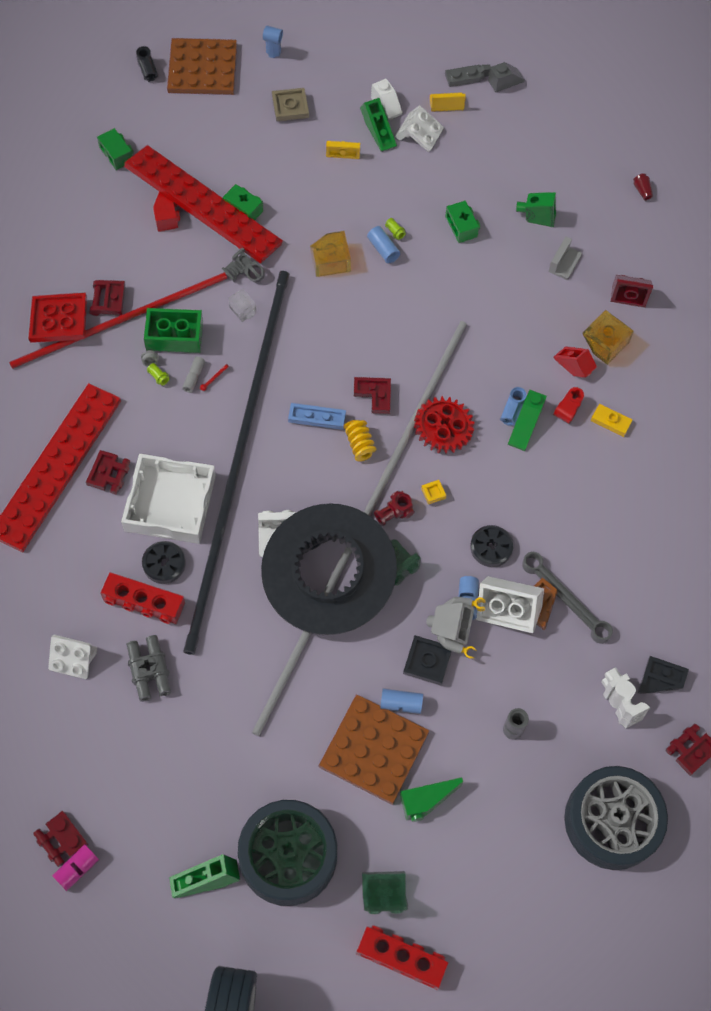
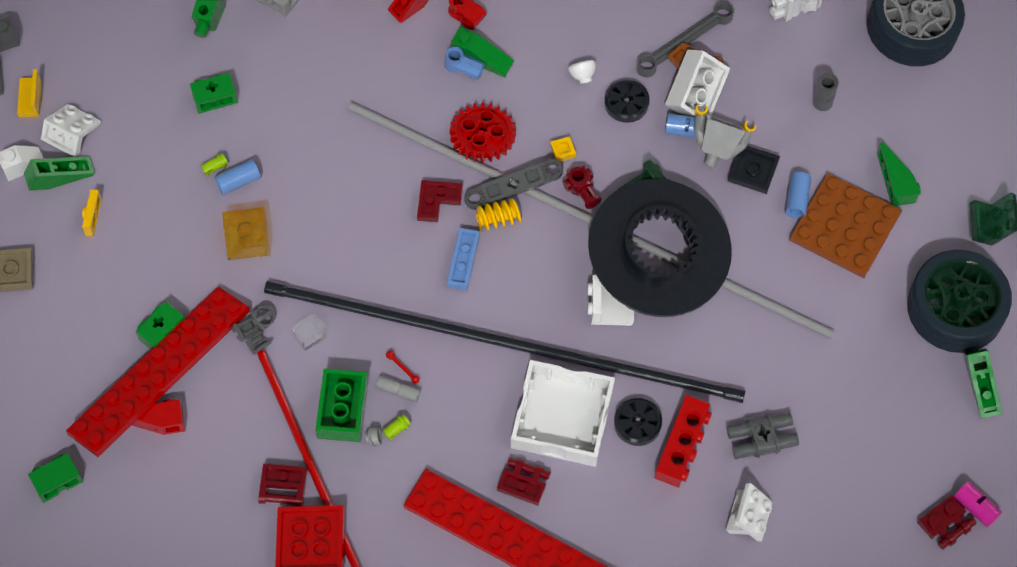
camera: 85 degrees left, 0 degrees up
none -> dark grey piece [464,159,563,210]
none -> white brick [568,60,596,84]

